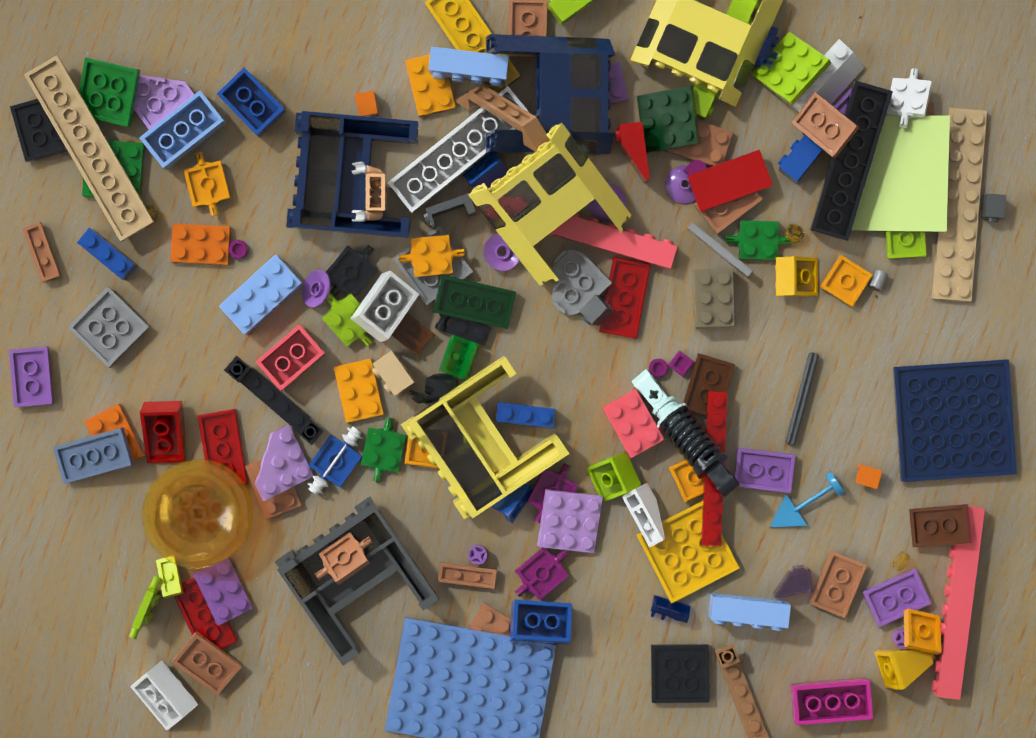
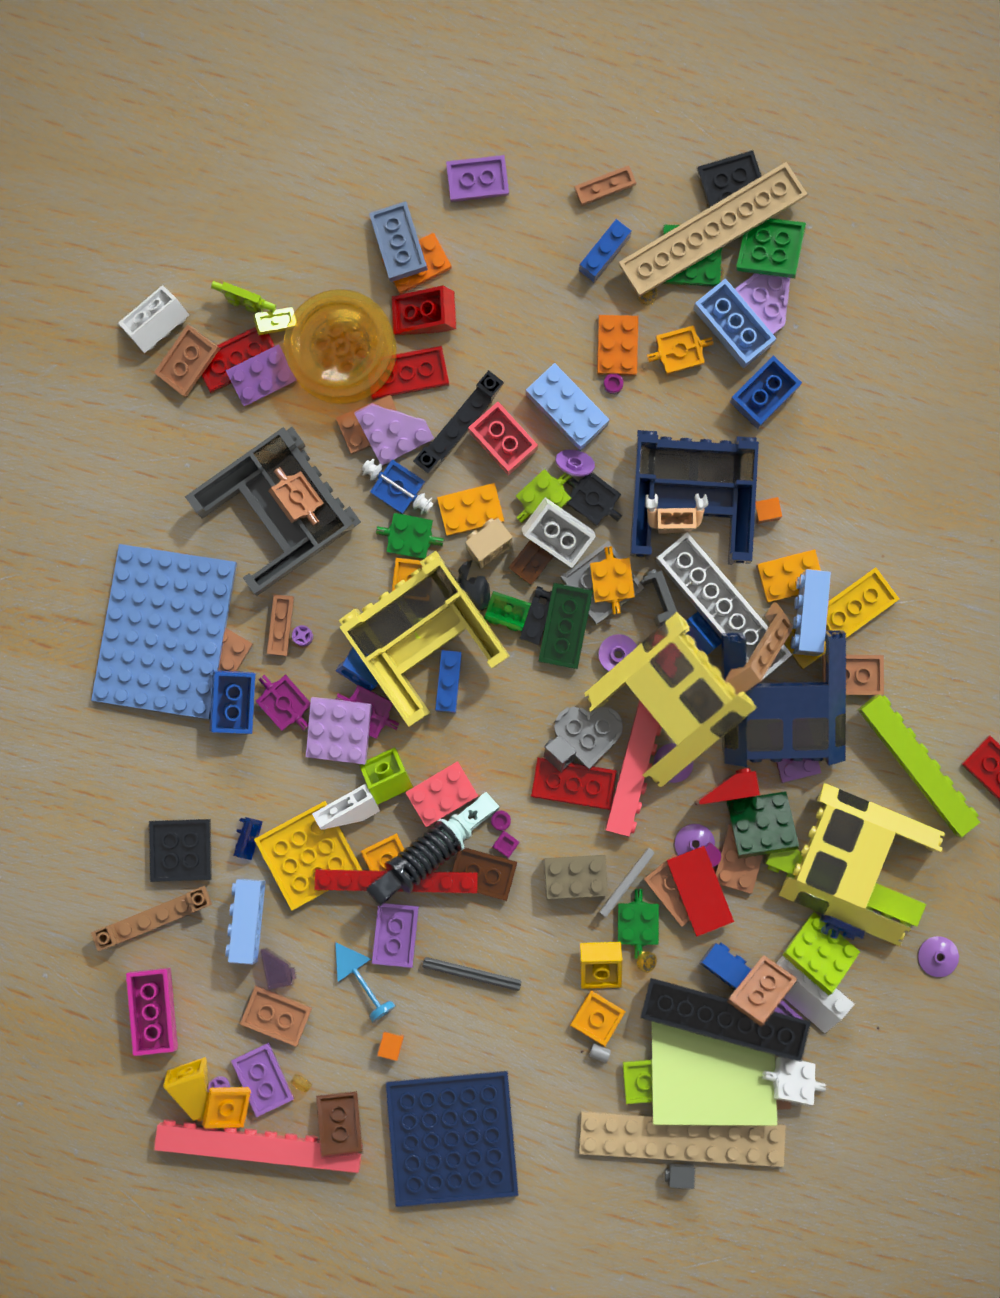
camera: 90 degrees right, 5 degrees down
light grey plate [68,286,150,368] -> none

